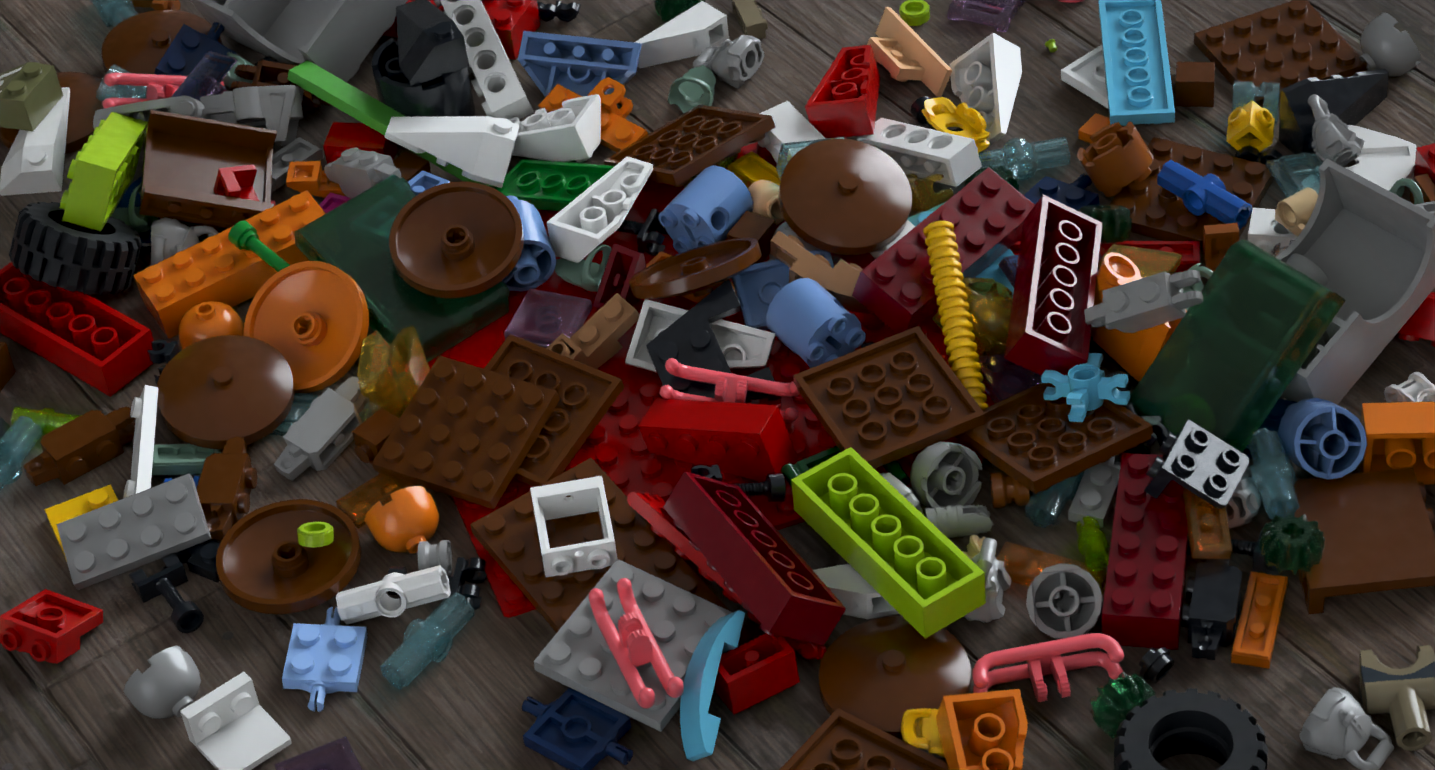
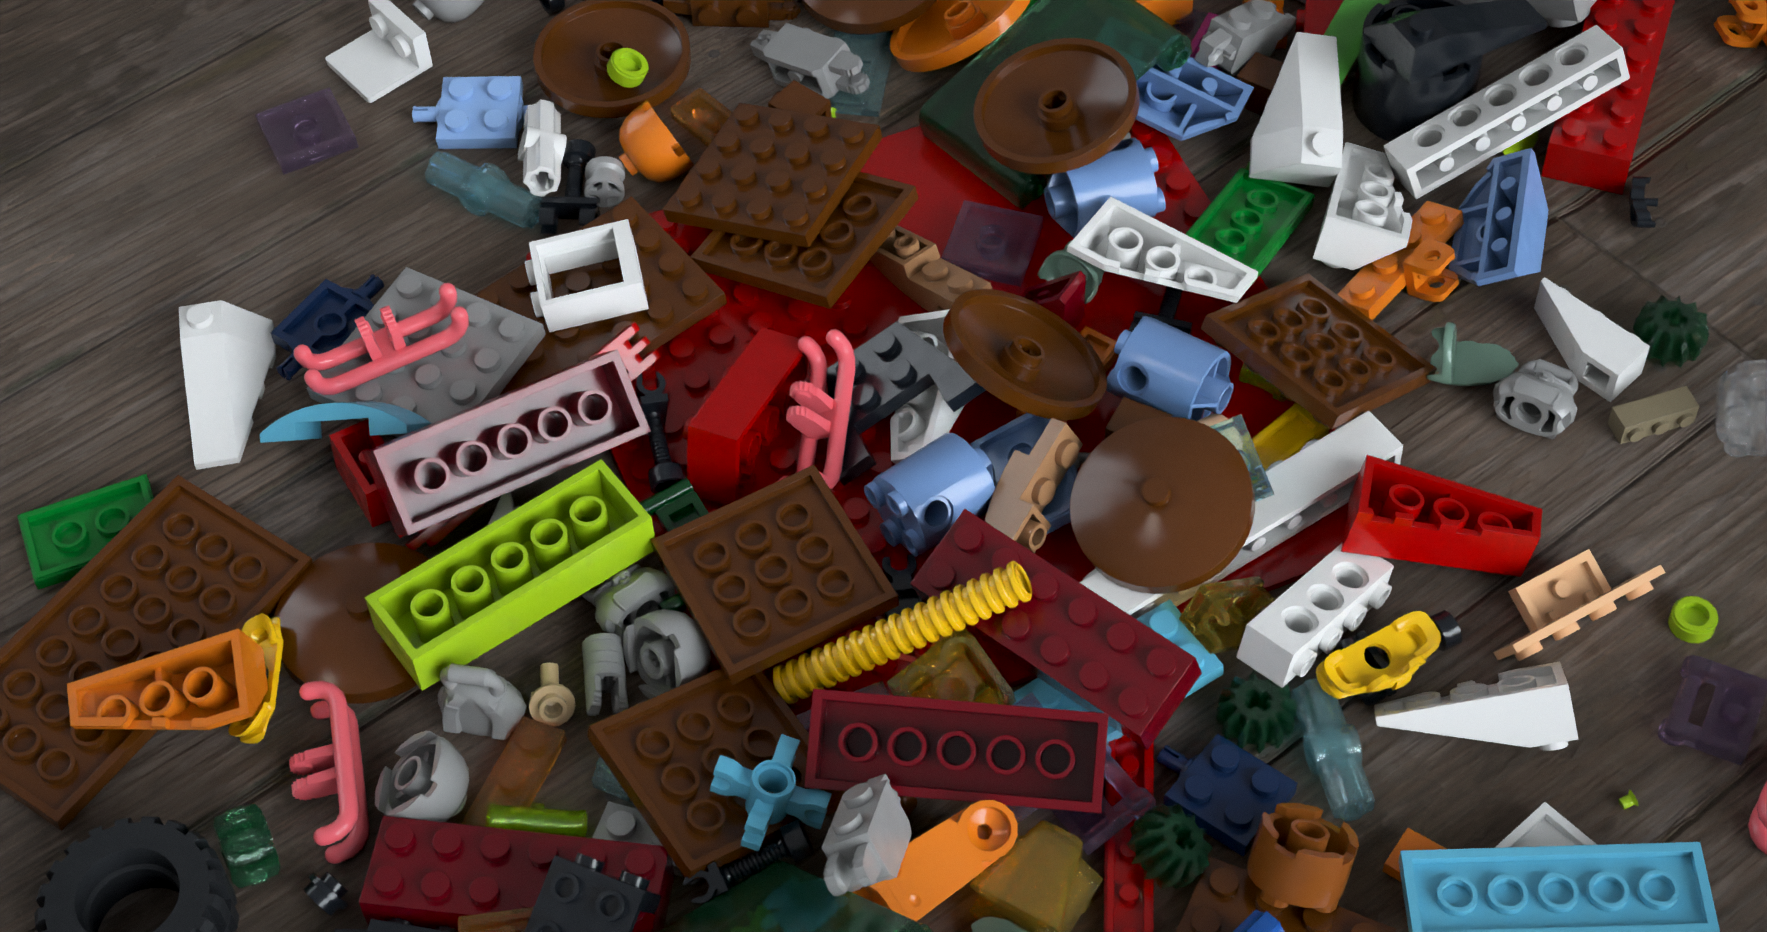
camera: 85 degrees right, 10 degrees up
clear yellow piece [357,326,430,418] -> none

